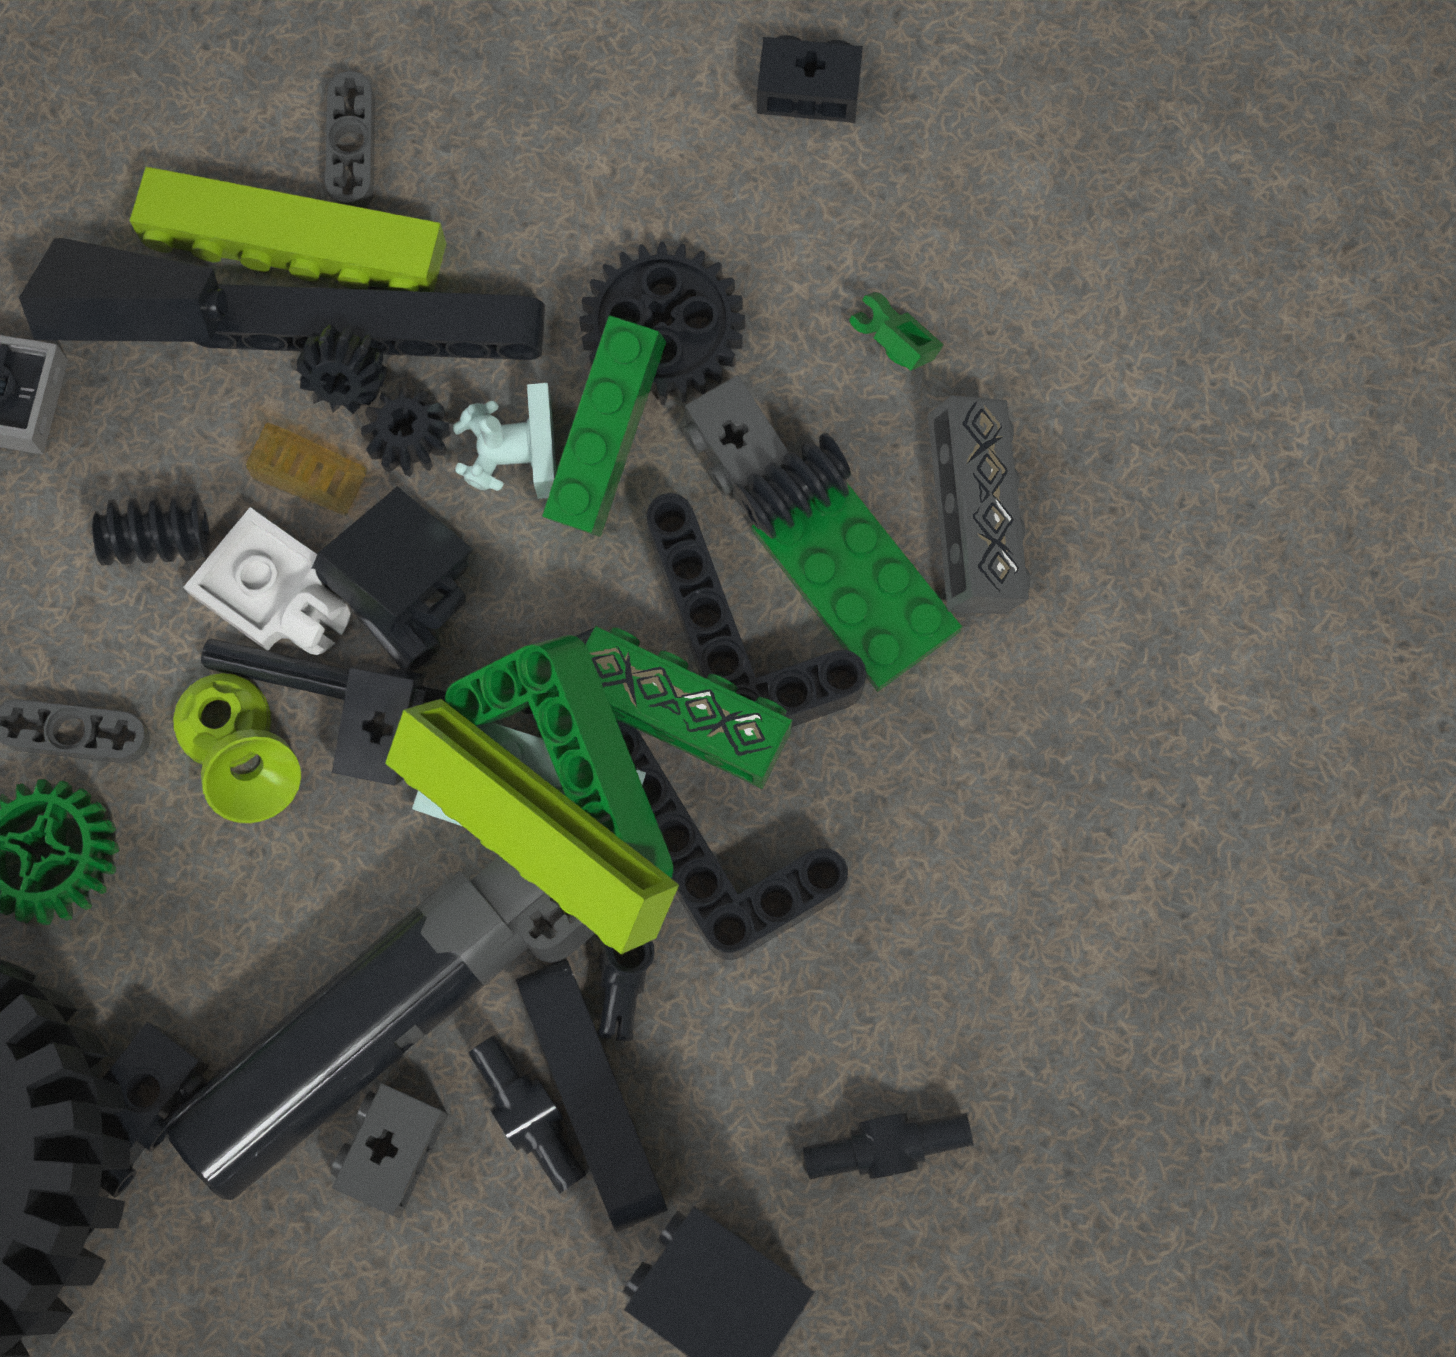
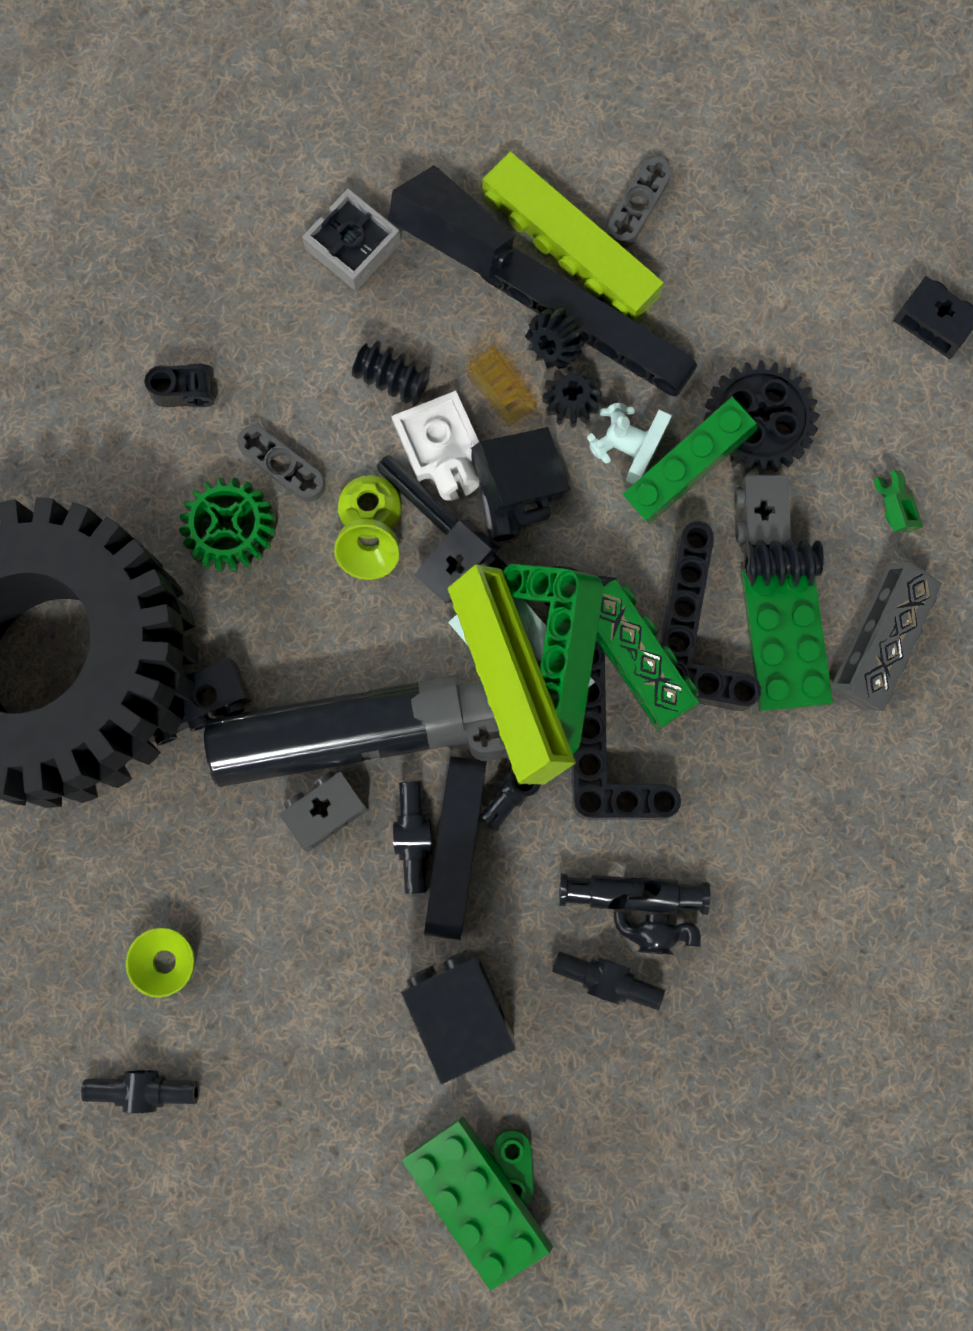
camera: 30 degrees right, 5 degrees up
none -> black piece [559,873,711,915]
none -> black piece [613,912,701,955]

